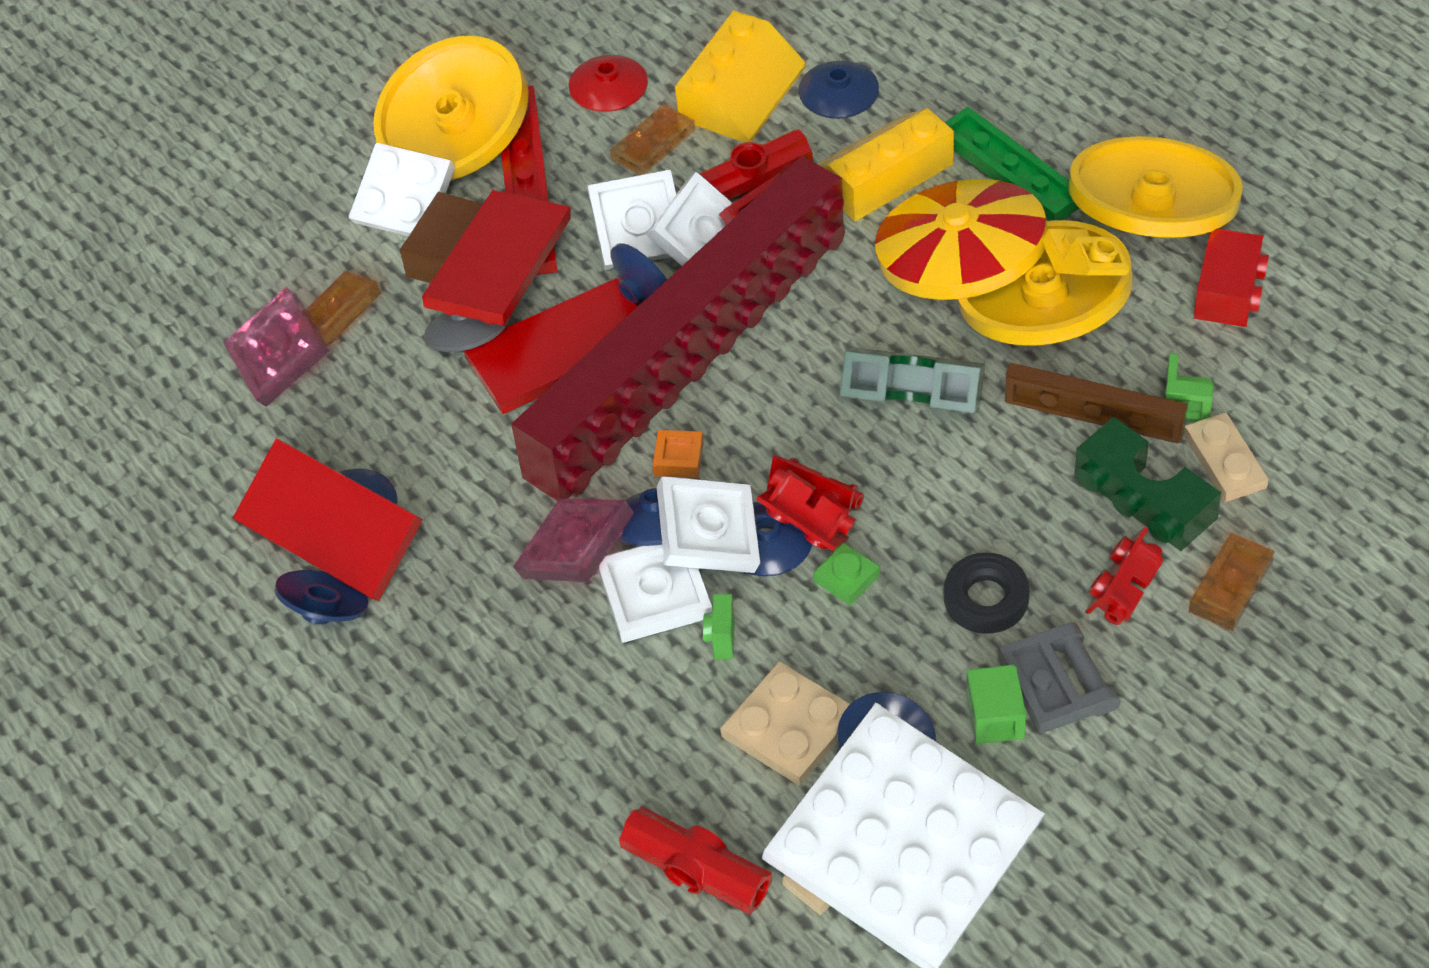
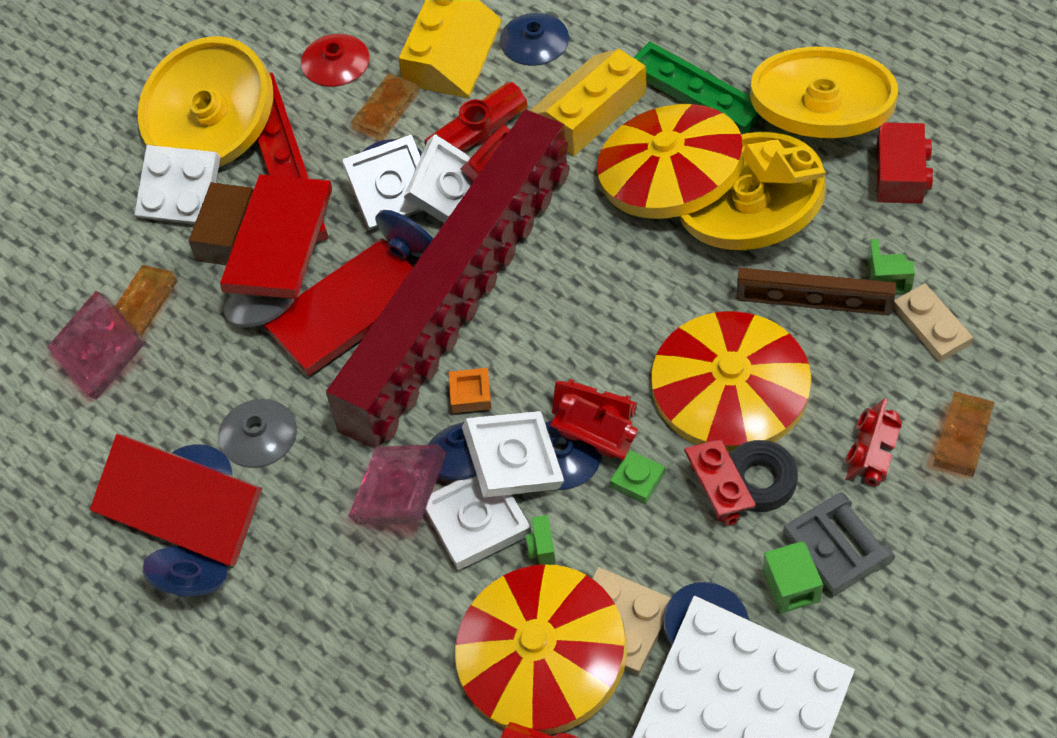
camera: 10 degrees left, 5 degrees up
arch [840,347,985,413] -> none
dark green arch [1075,417,1222,551] -> none
none -> dark grey dish [218,399,297,468]
none -> dish [455,564,628,735]
none -> dish [652,311,811,452]
none -> hinge [684,439,756,526]

